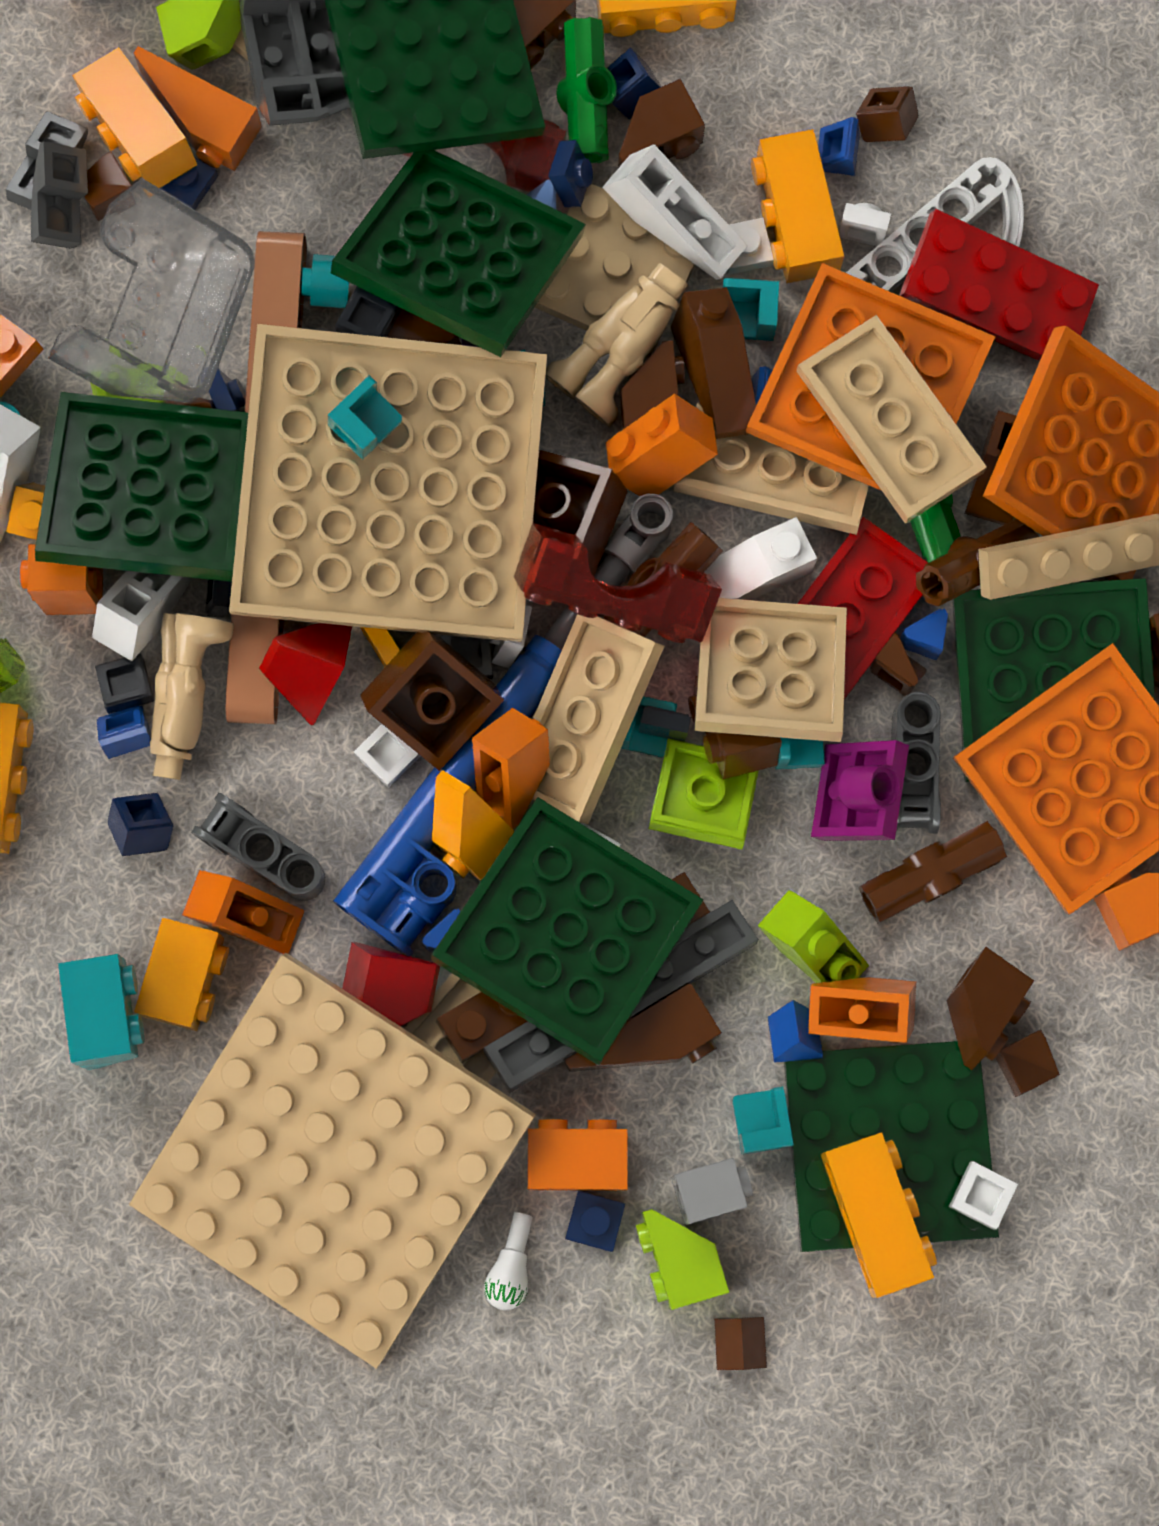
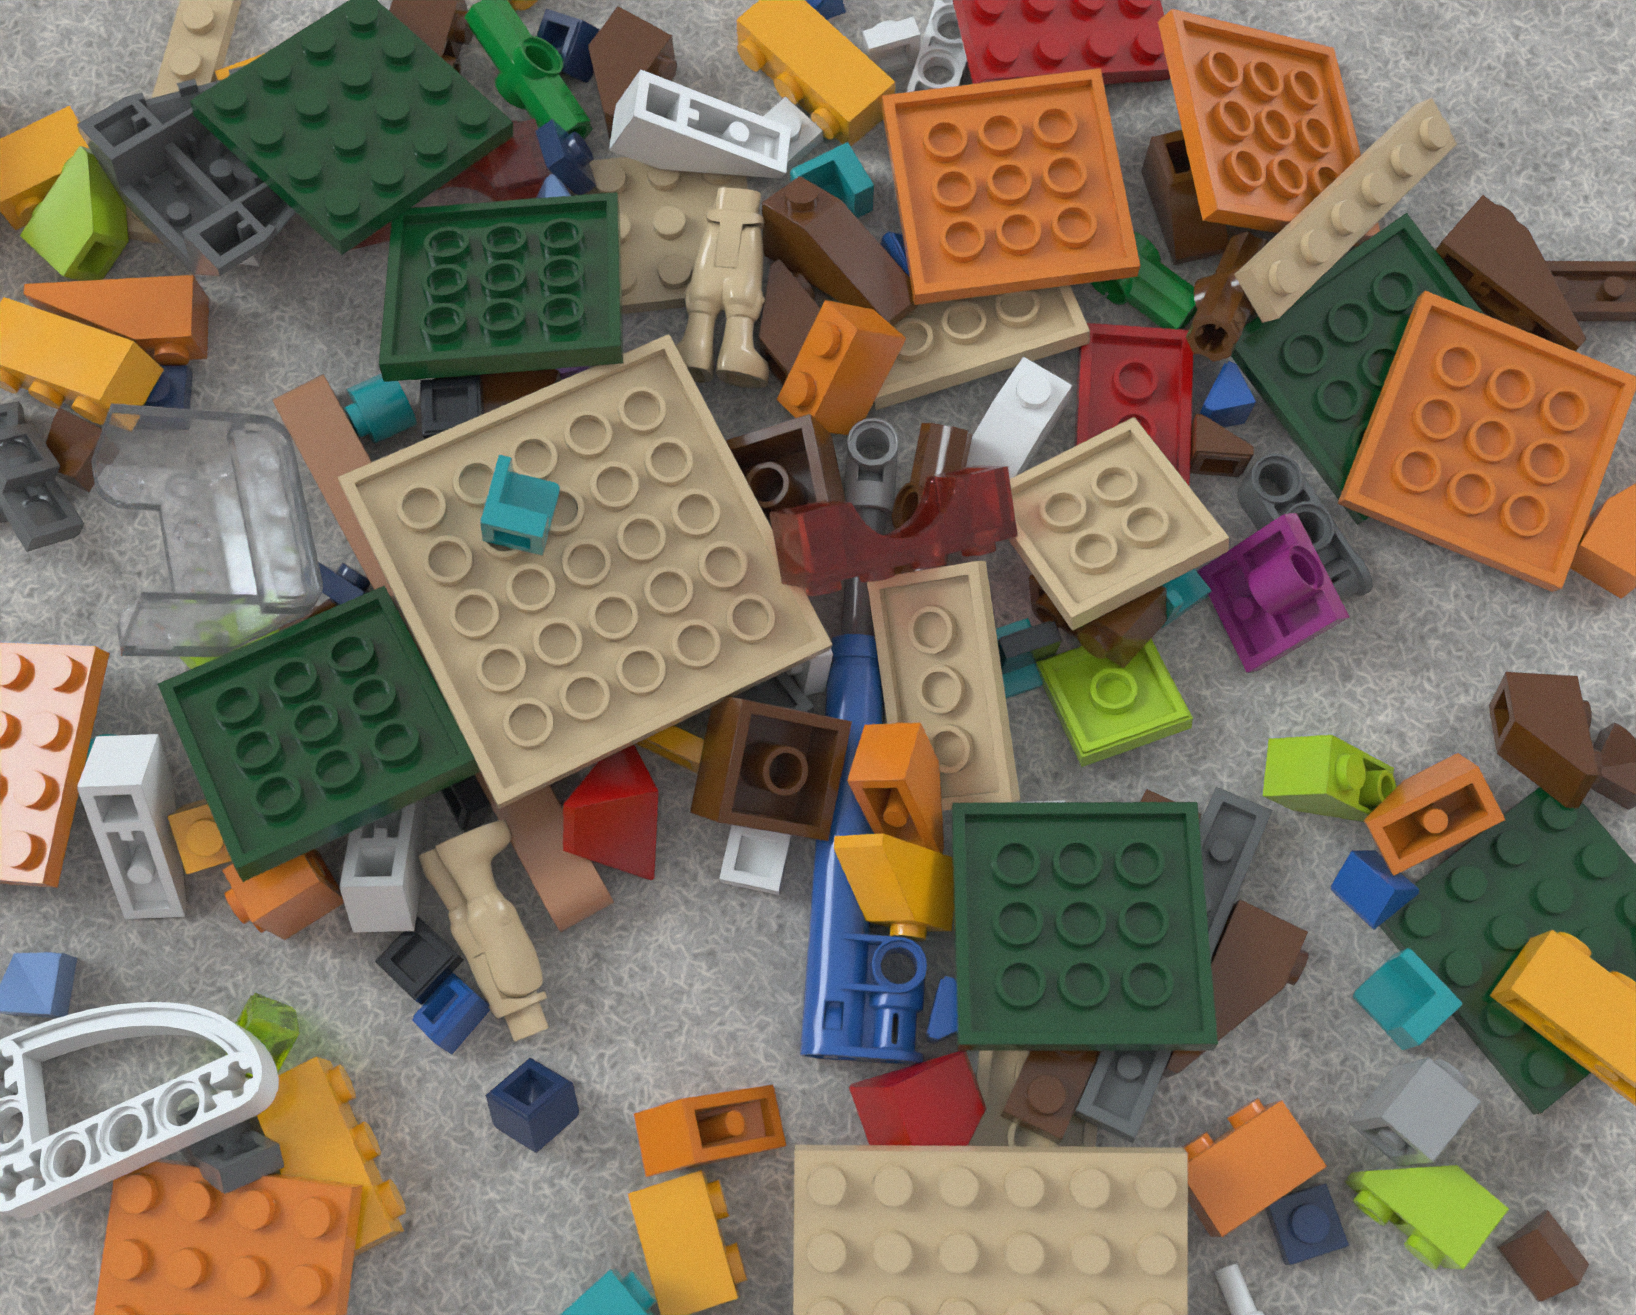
camera: 30 degrees left, 5 degrees down
dark grey piece [191,792,325,901] -> none
tan plate [796,315,987,524] -> none
reddish brown piece [859,821,1007,924] -> none

